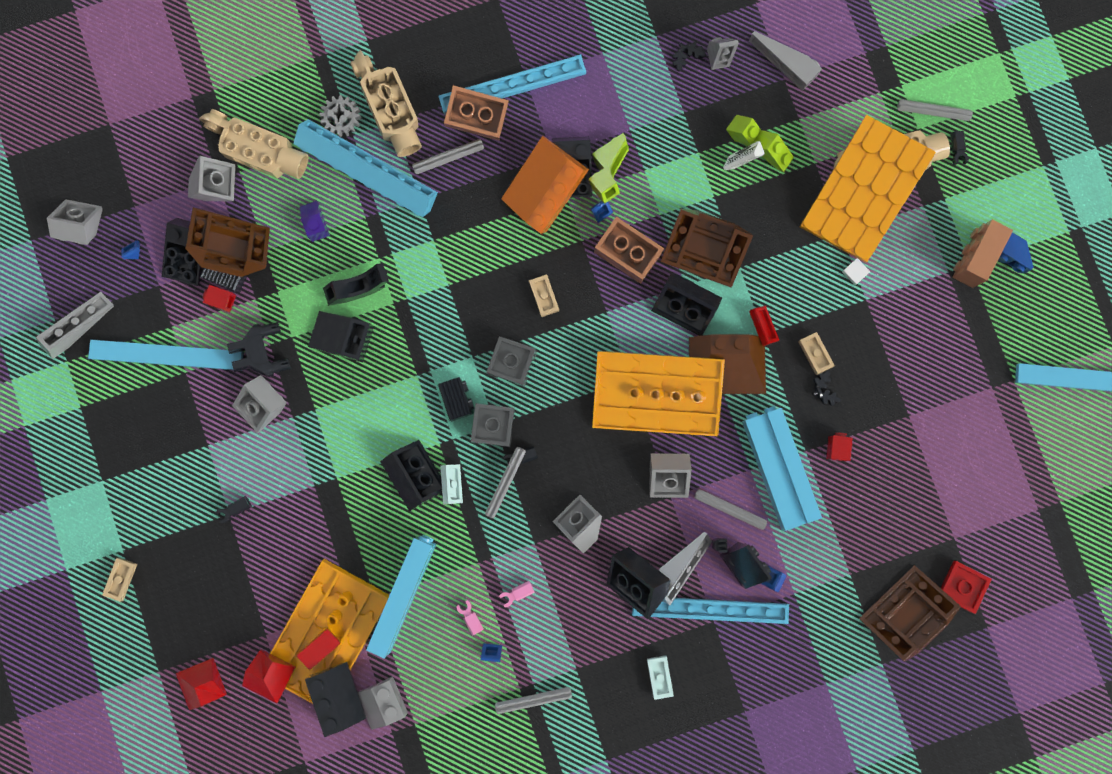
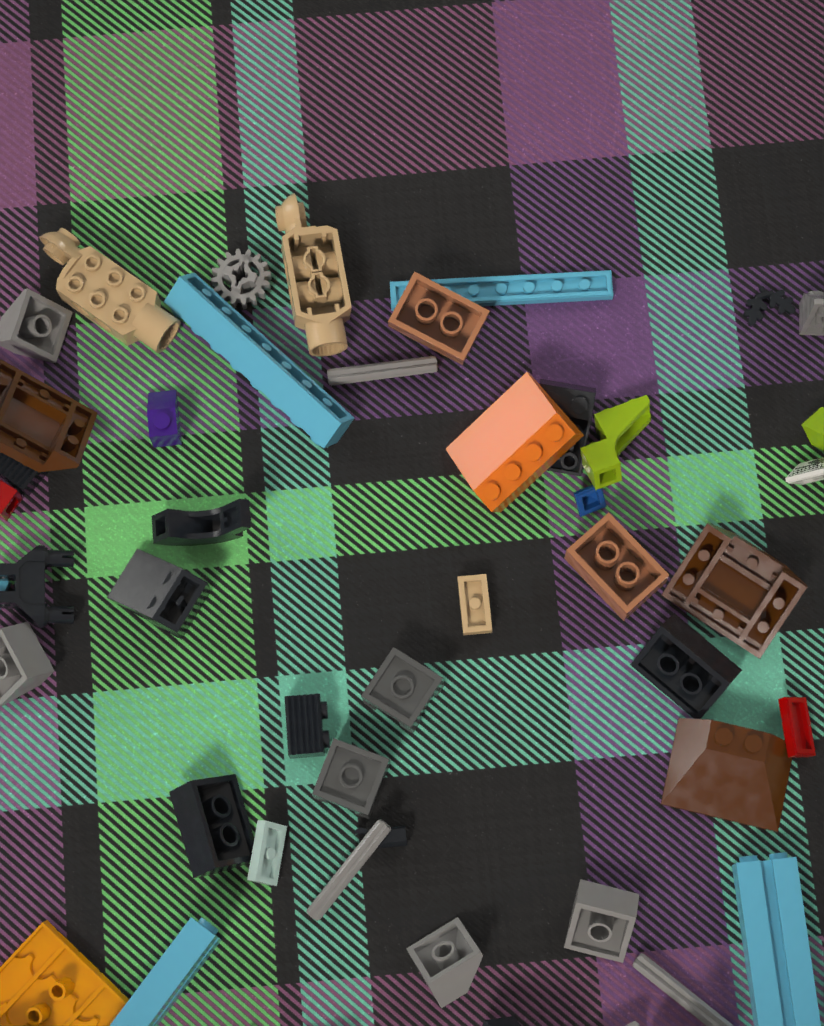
camera: 15 degrees right, 10 degrees down
light orange piece [592,351,725,436] -> none

